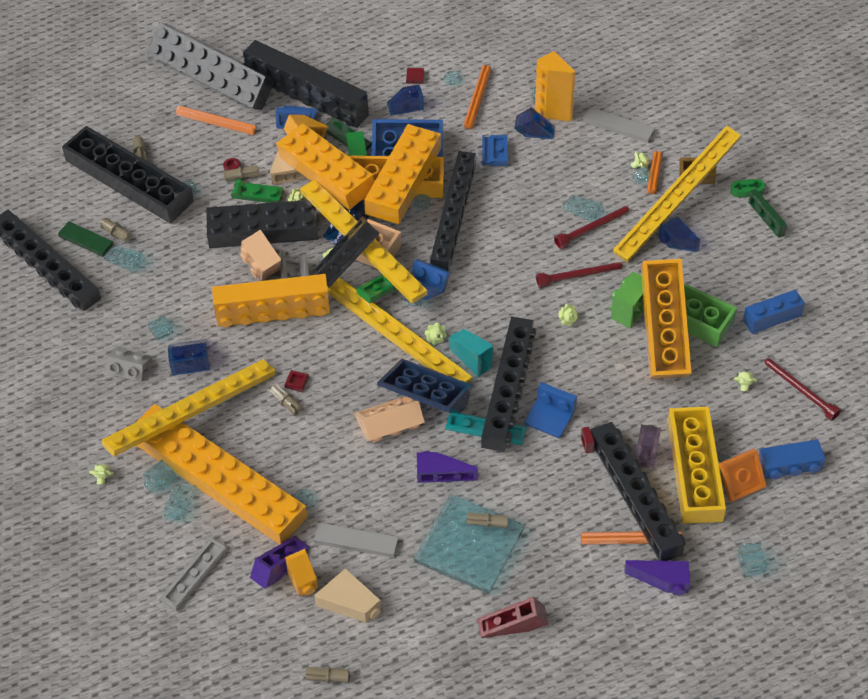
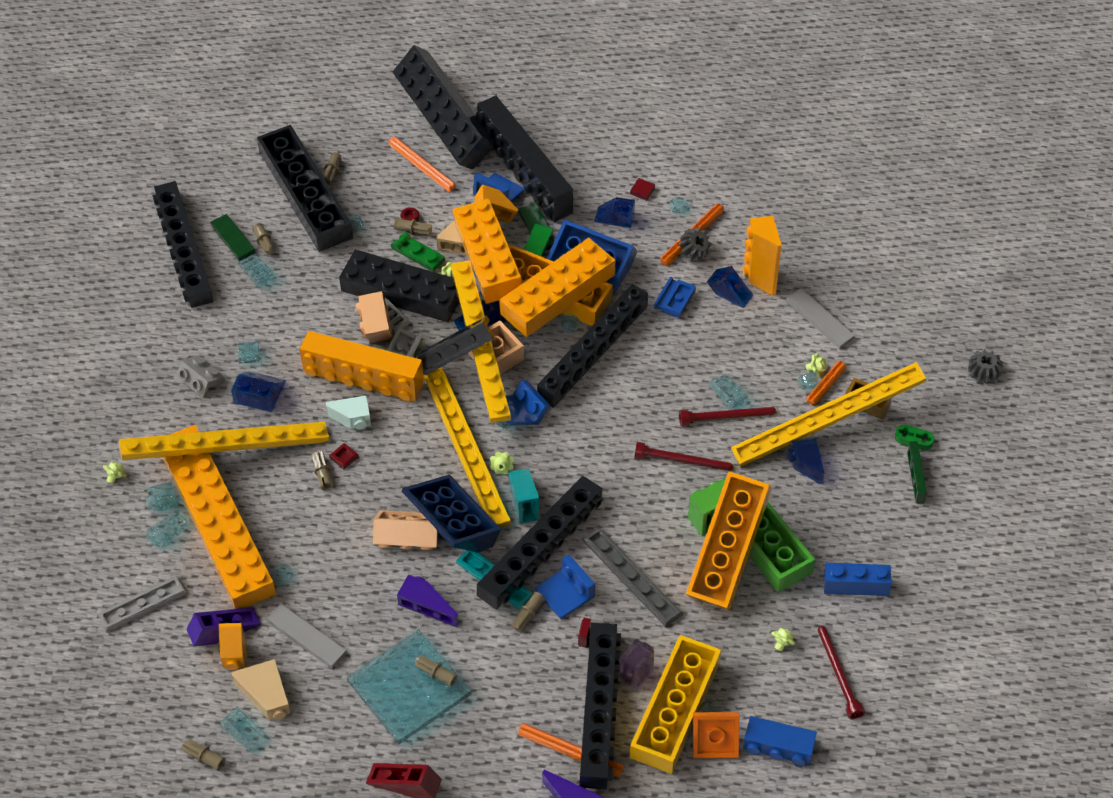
camera: 25 degrees right, 0 degrees up
green plate [356,274,397,304] -> none
yellowish green plant [558,304,578,326] -> none
none -> clear light blue slope [220,706,269,754]
none -> light aqua slope [326,396,371,430]
none -> dark tan axle [511,591,545,632]
none -> dark grey tile [583,527,682,628]
none -> dark grey gear [678,228,712,261]
none -> dark grey gear [968,349,1003,384]

